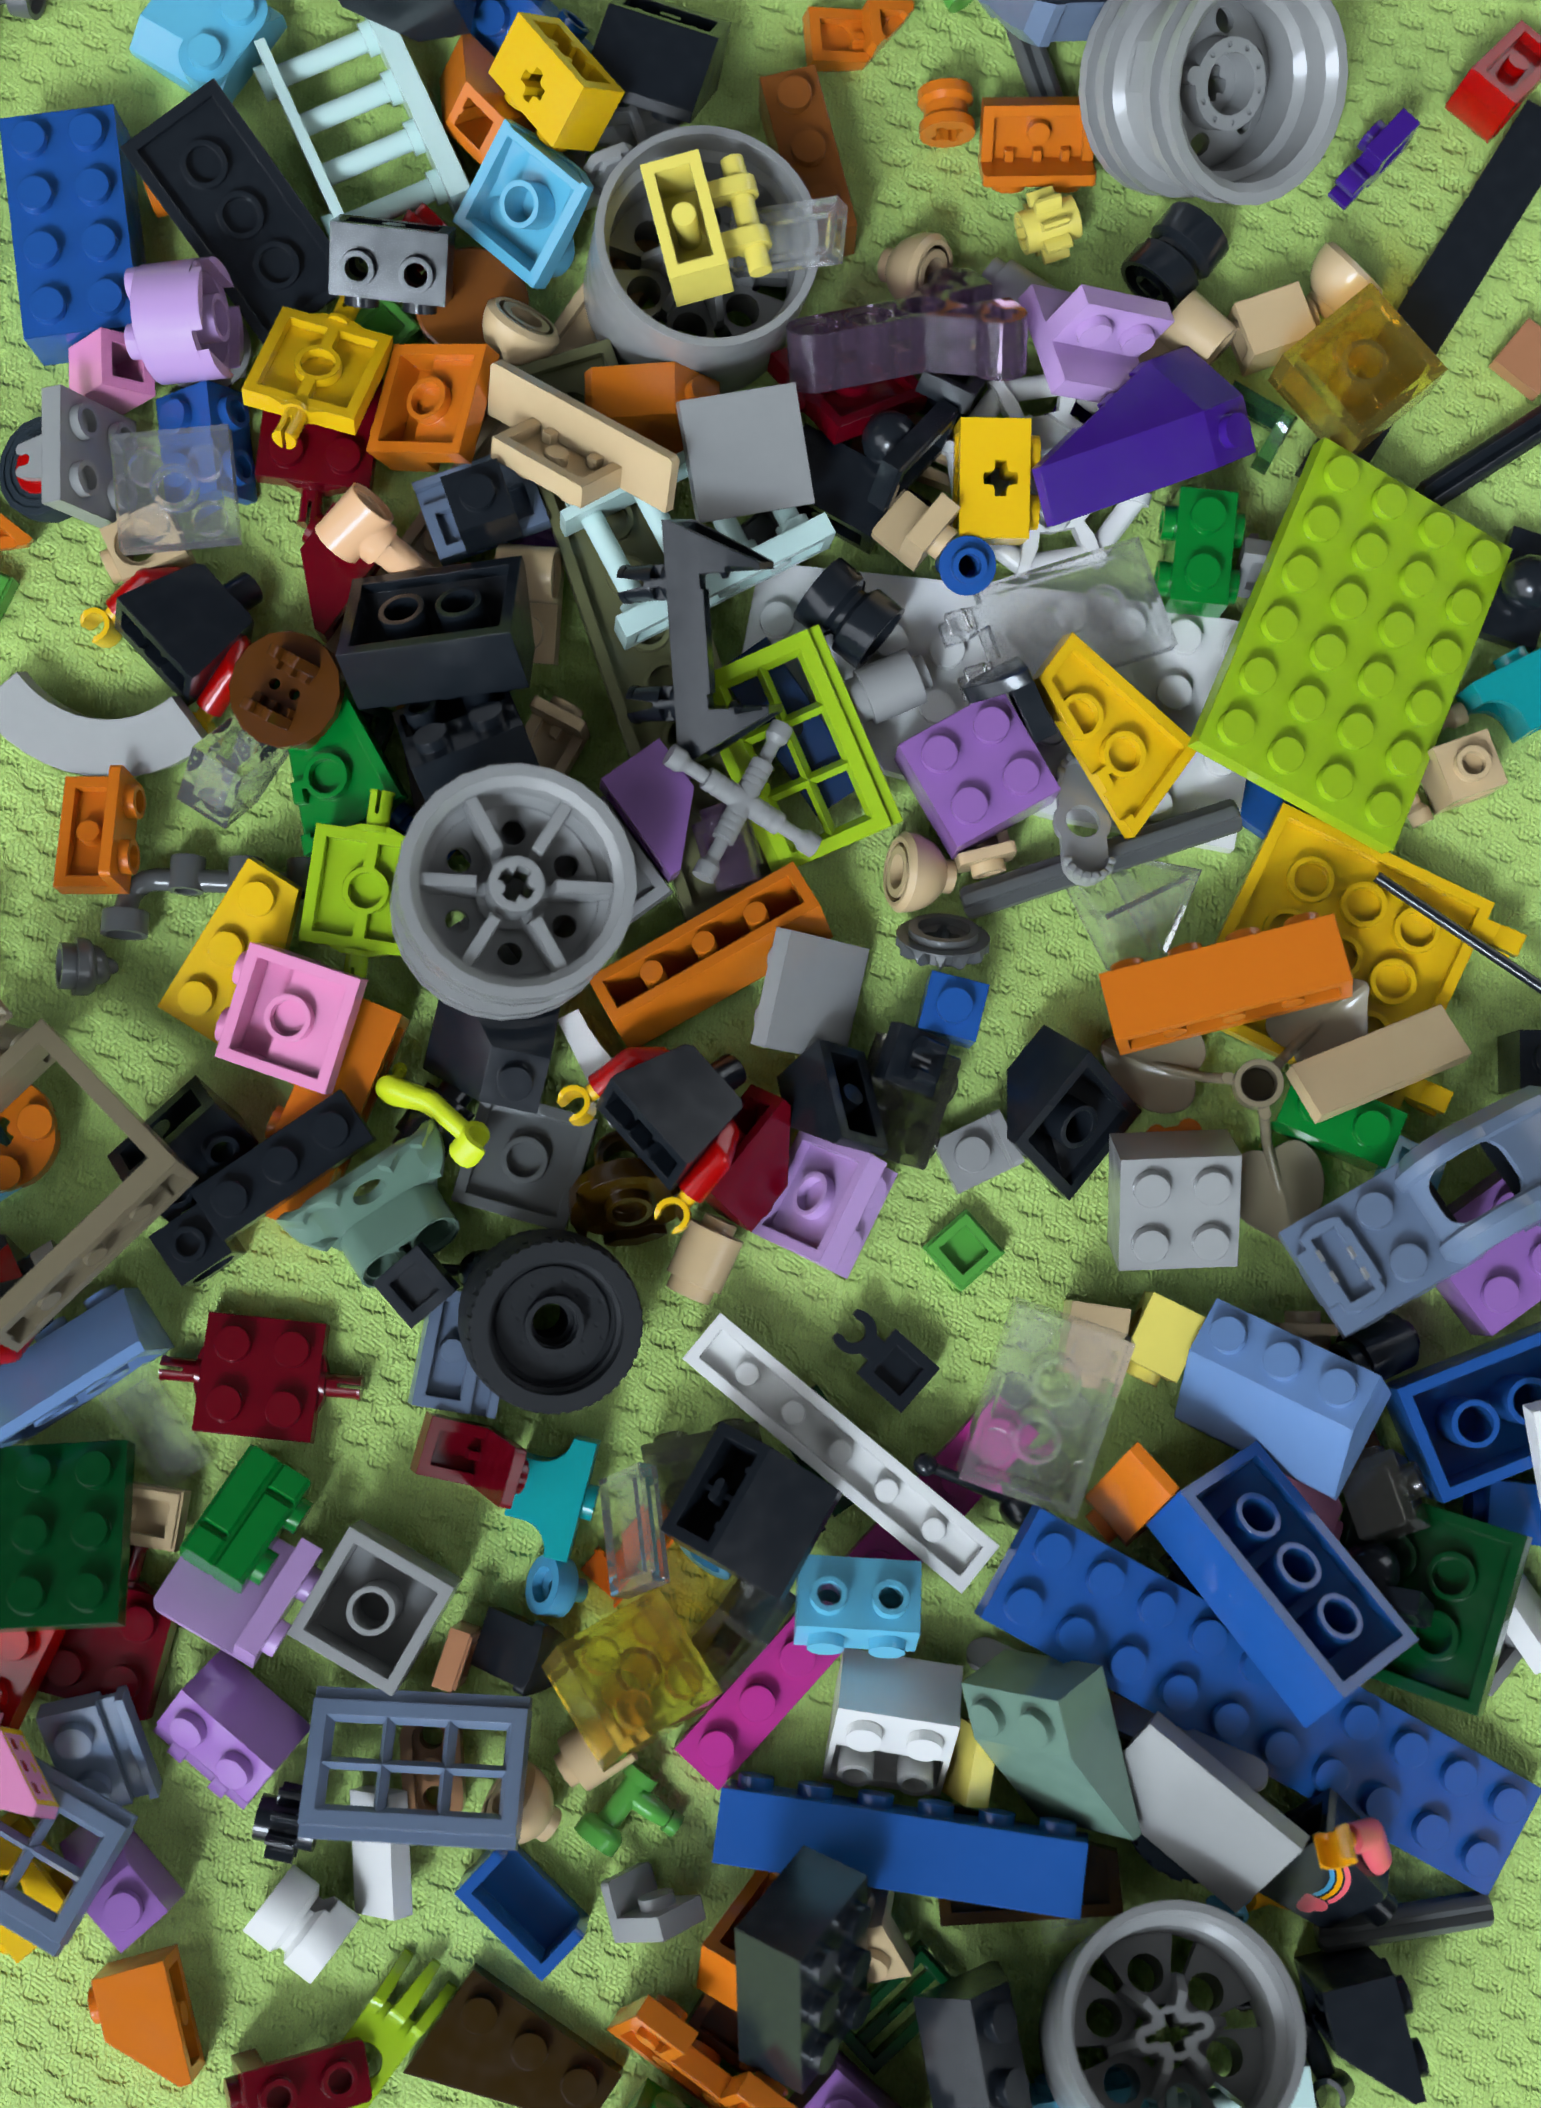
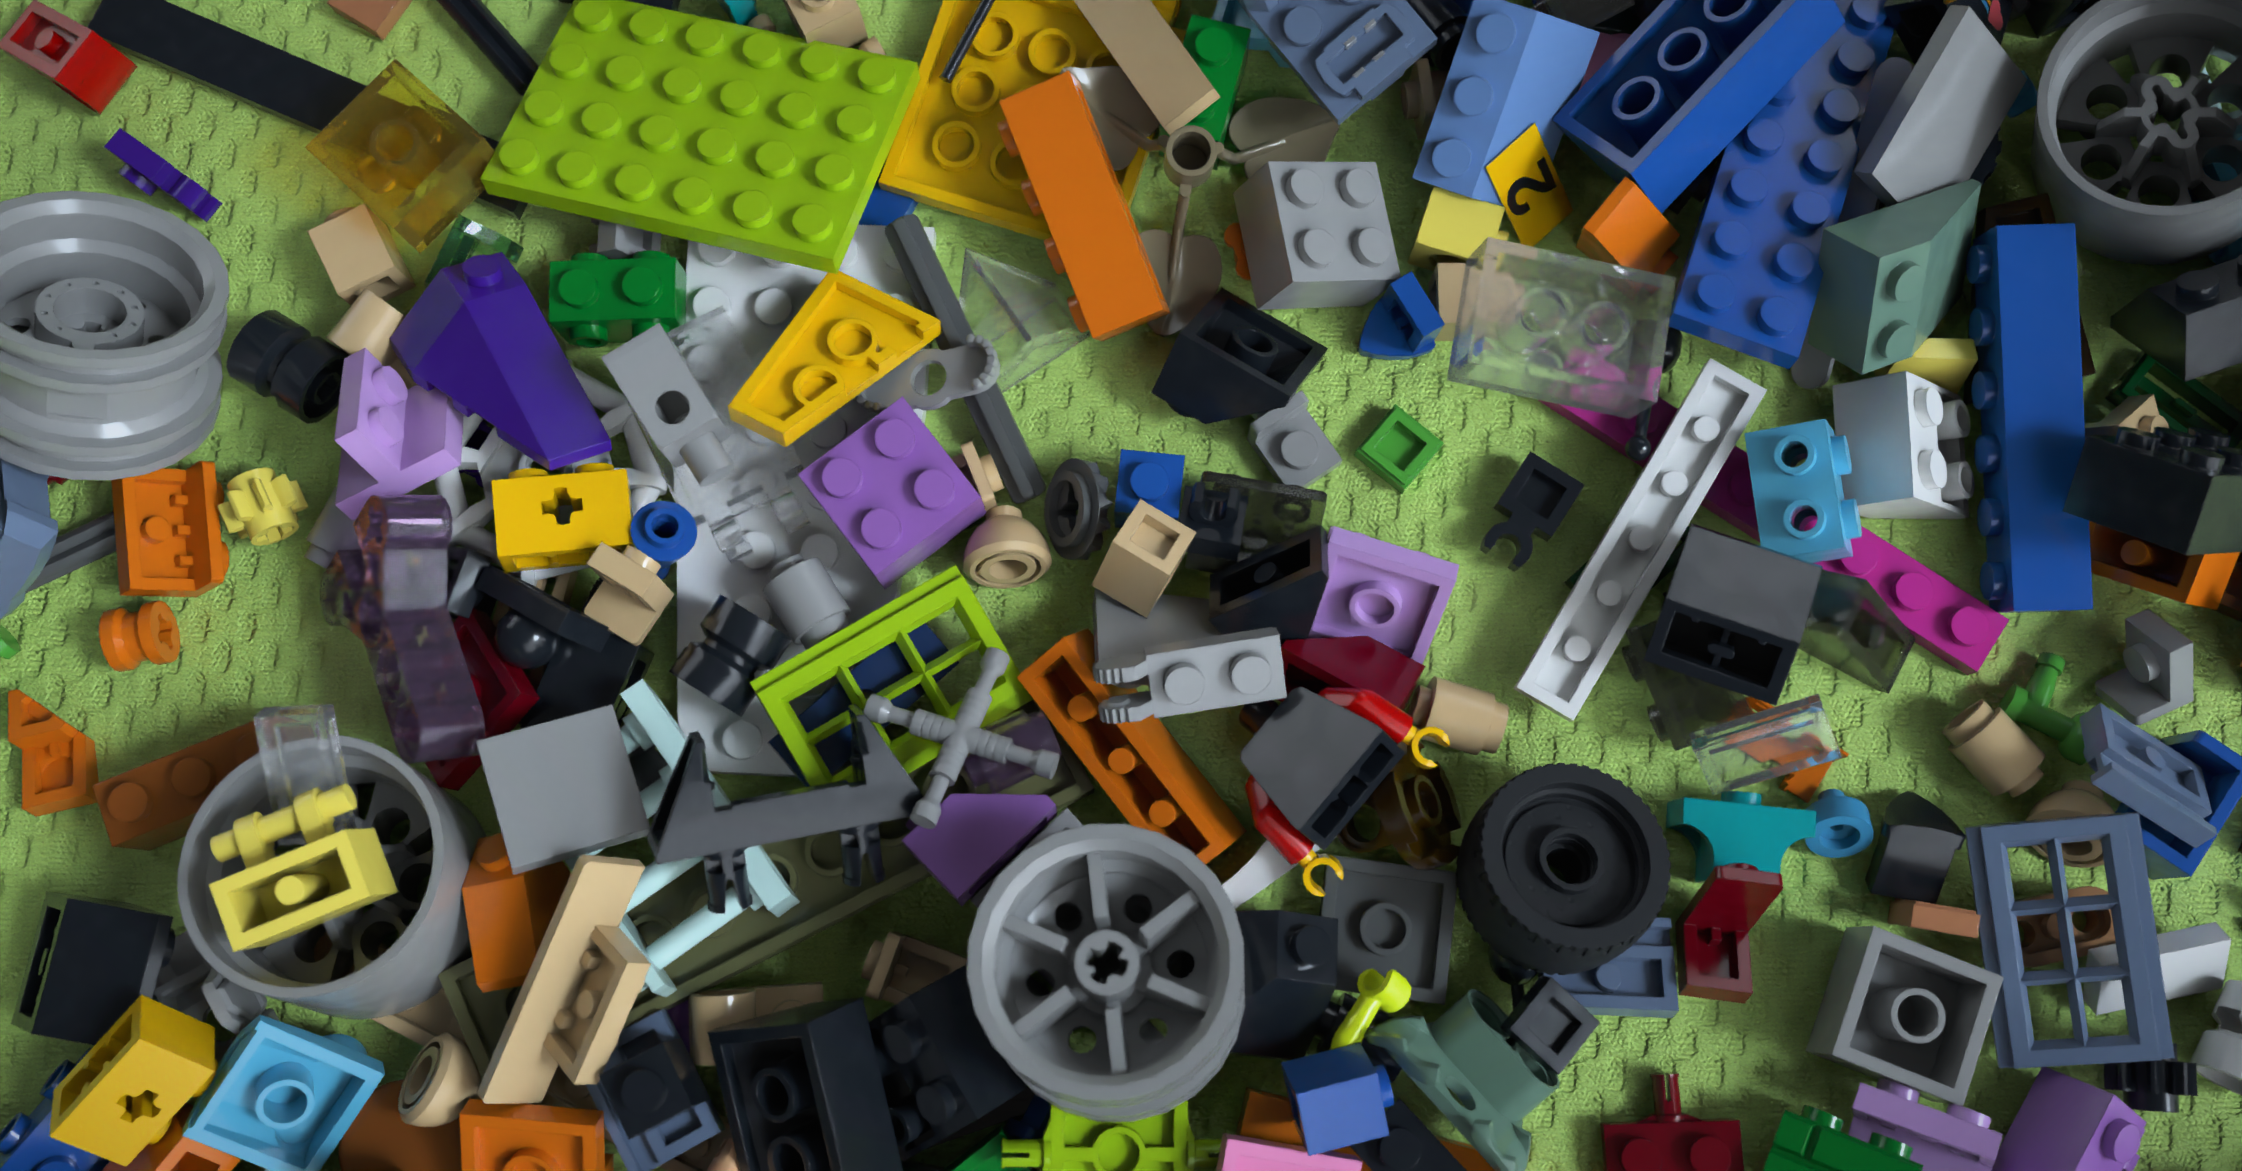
camera: 90 degrees left, 5 degrees down
clear yellow brick [541,1587,723,1773] -> none
tan brick [877,232,953,315] -> none
black tile [962,656,1057,744] -> none
tan brick [1305,242,1382,322] -> none
none -> light grey torso [601,323,734,487]
none -> tan brick [1092,499,1197,618]
none -> light grey hinge [1092,627,1287,724]
none -> blue brick [1281,1042,1394,1156]
none -> blue tile [1357,271,1445,360]
none -> yellow sticker [1485,123,1573,254]
none -> sand blue plate [2079,703,2217,848]

